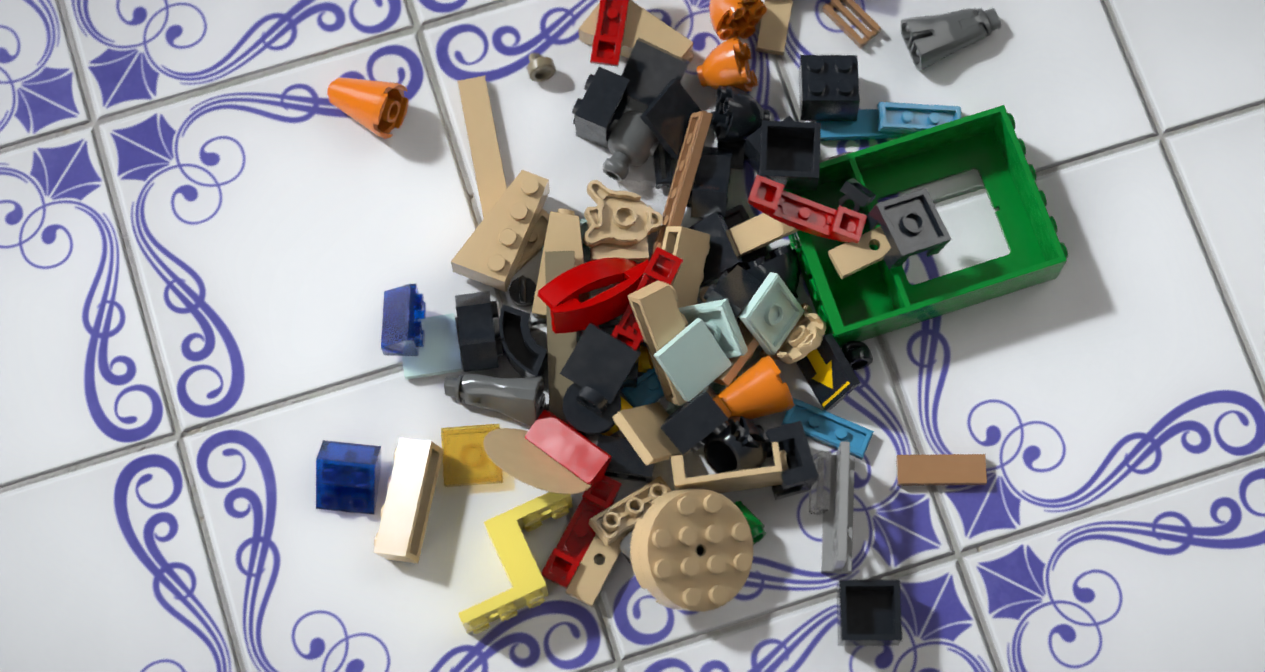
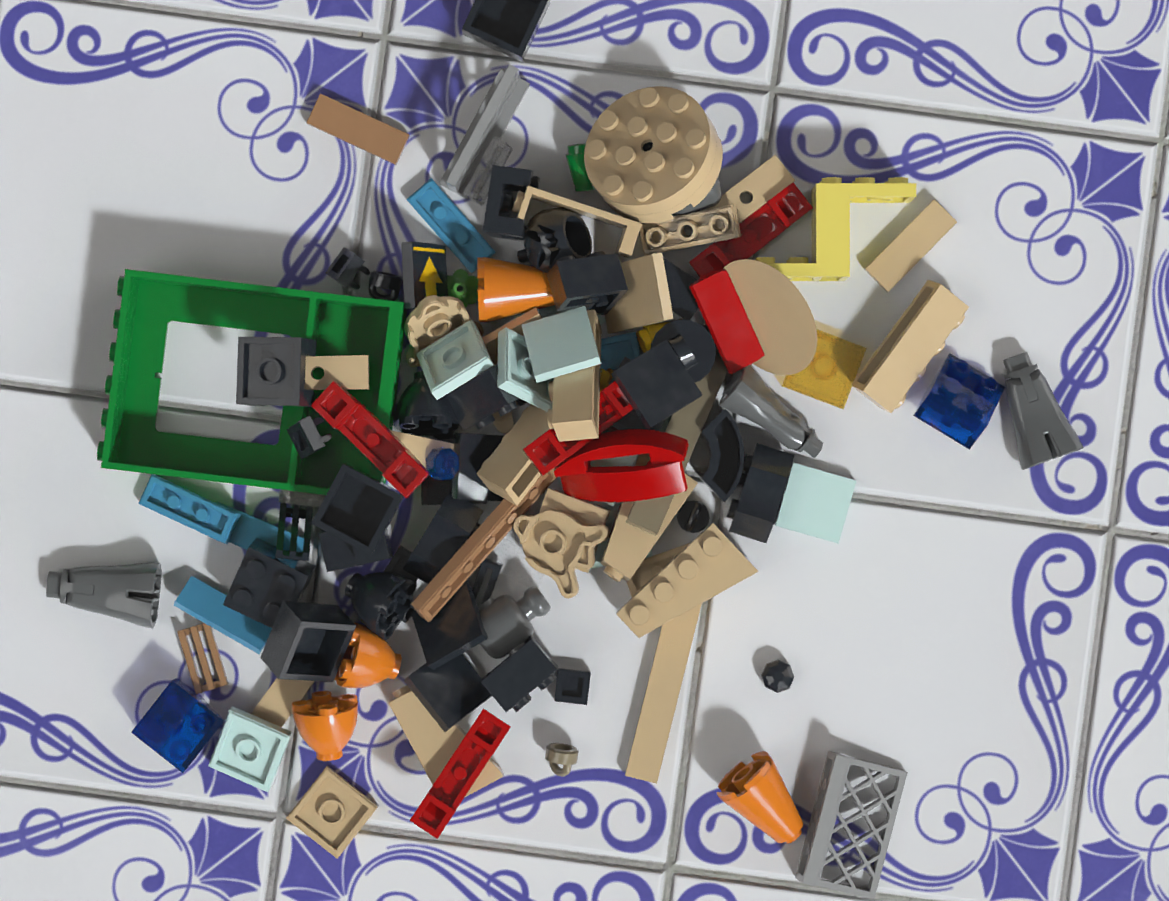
camera: 155 degrees left, 15 degrees up
clear blue slope [381,283,426,356] -> none
none -> dark azure tile [174,576,272,654]
none -> black piece [260,601,356,682]
none -> black tile [275,503,313,561]
none -> black tile [325,247,370,290]
none -> clear blue tile [426,448,459,480]
none -> bright green plant [447,269,478,308]
none -> black tile [554,668,591,705]
none -> black tile [761,659,794,693]
none -> light grey fence [795,751,908,899]
none -> tan tile [864,199,957,293]
none -> dark grey piece [1003,352,1084,470]

